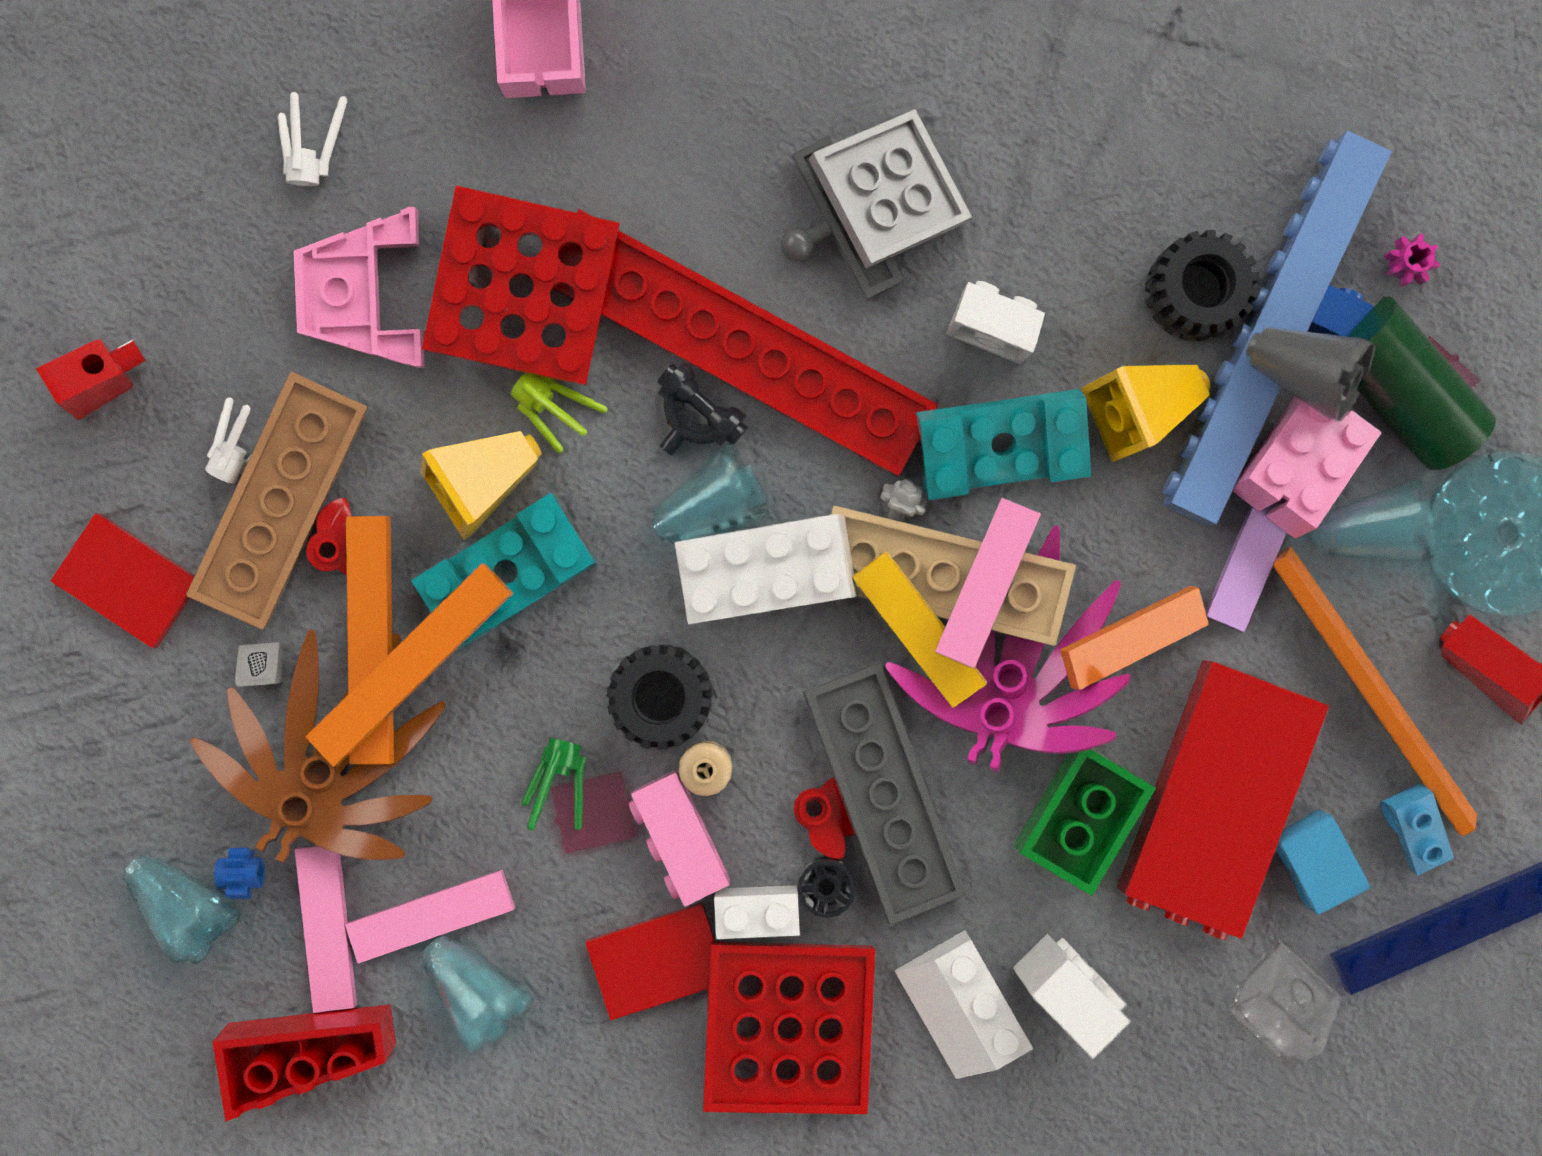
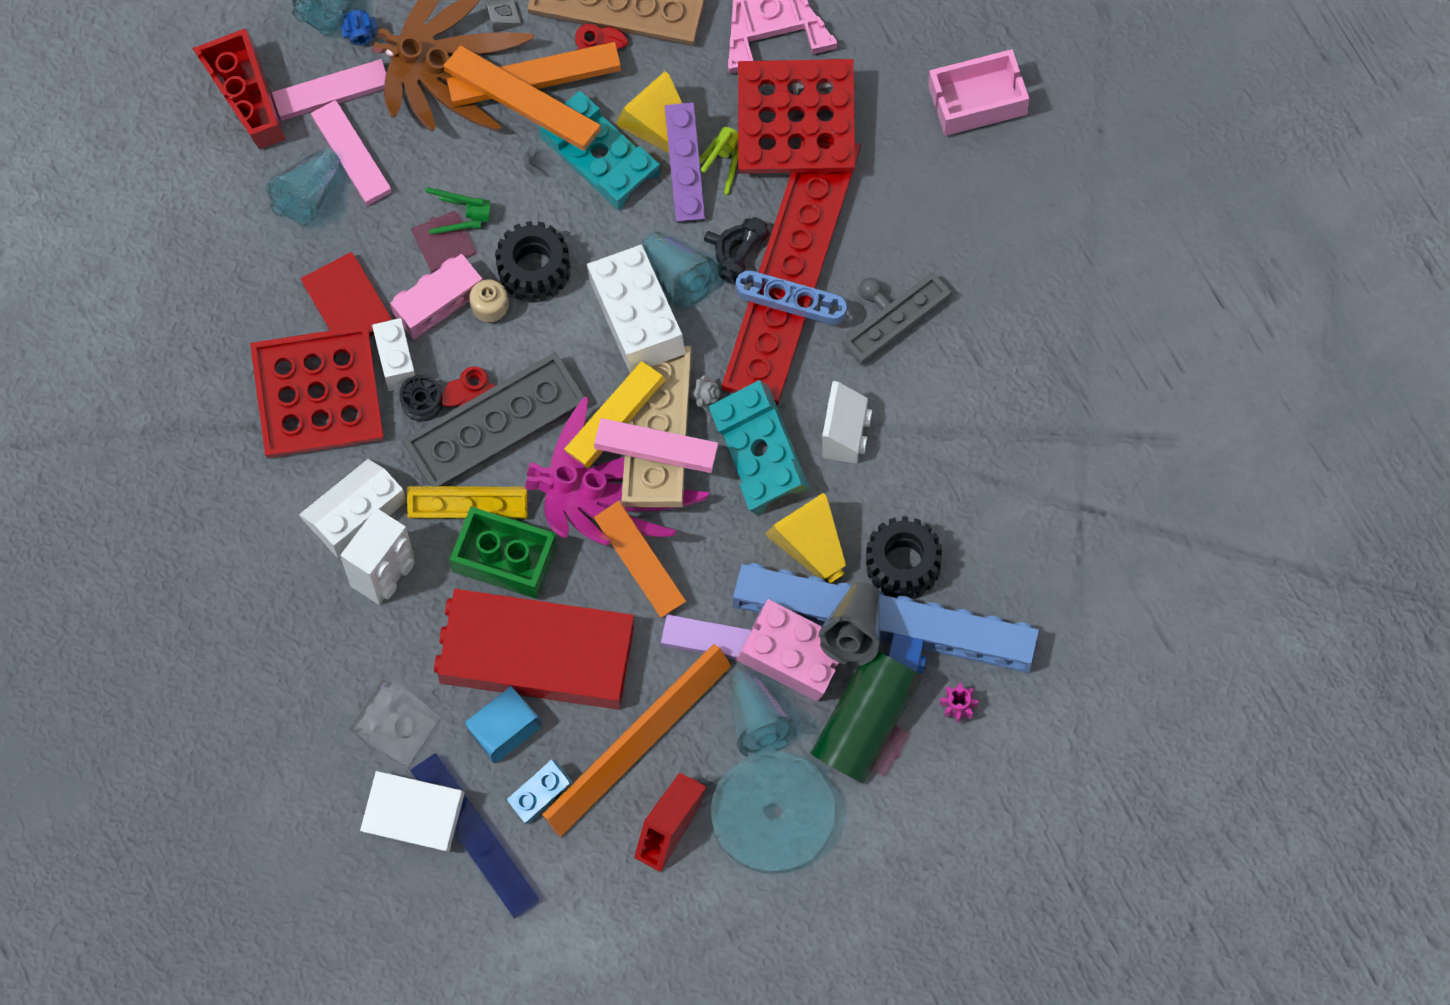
camera: 85 degrees right, 20 degrees down
plate [809,109,972,269] -> none
none -> white tile [360,771,465,852]
none -> yellow tile [407,486,528,518]
none -> medium lavender plate [665,102,705,222]
none -> medium blue beam [736,271,847,325]

